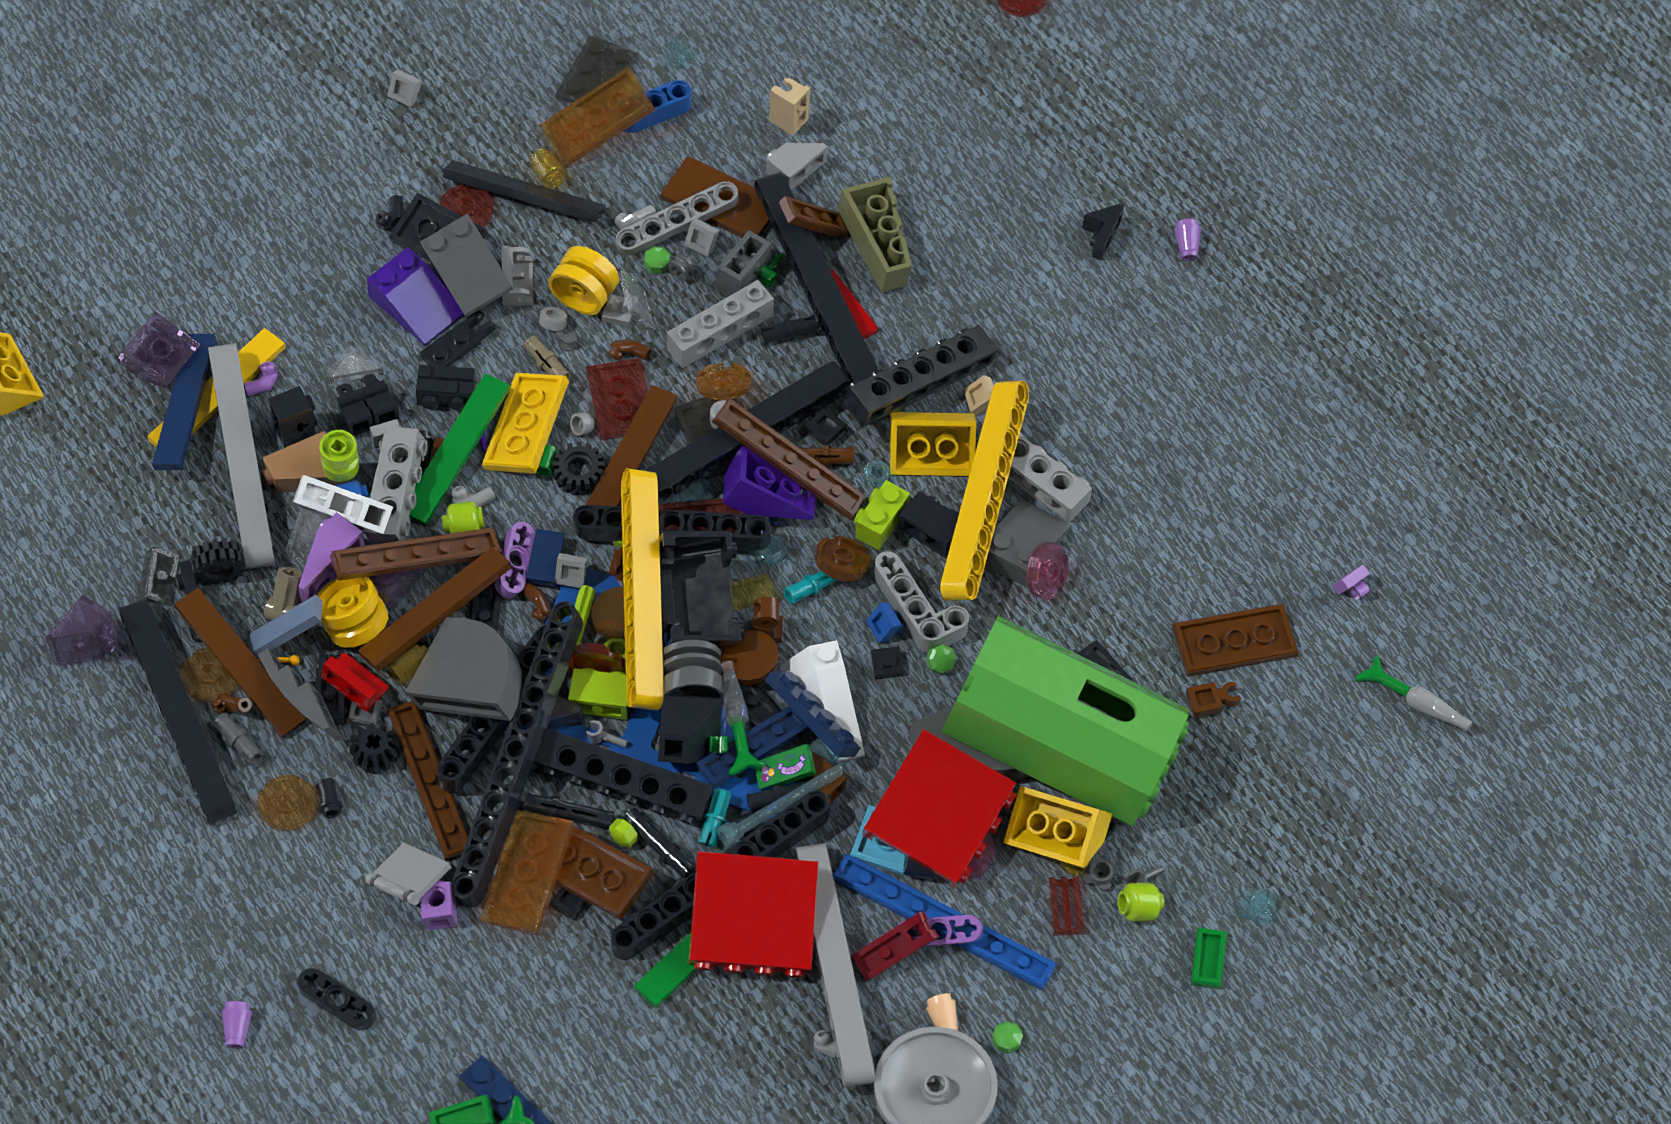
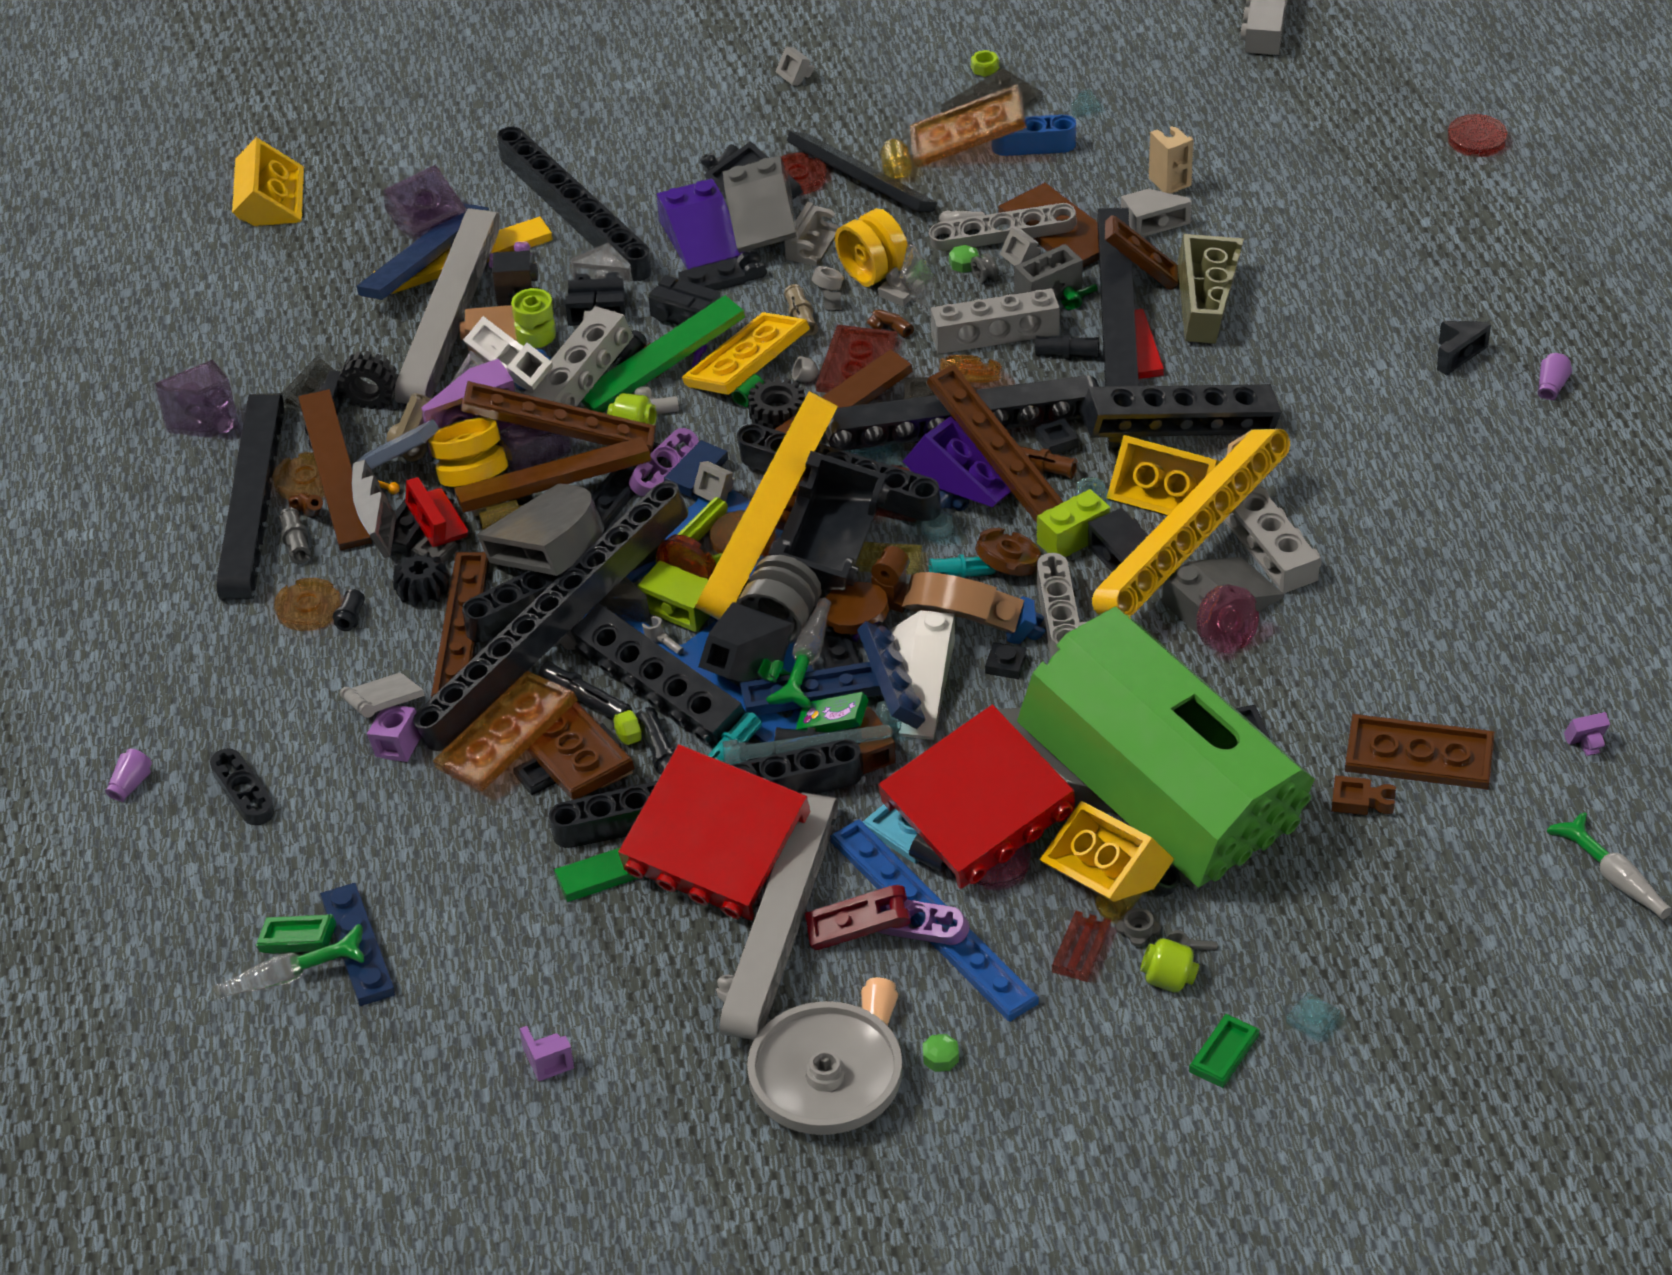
camera: 30 degrees right, 15 degrees down
none -> black beam [497,126,652,281]
none -> medium nougat arch [902,572,1024,634]
none -> lime tile [971,50,999,77]

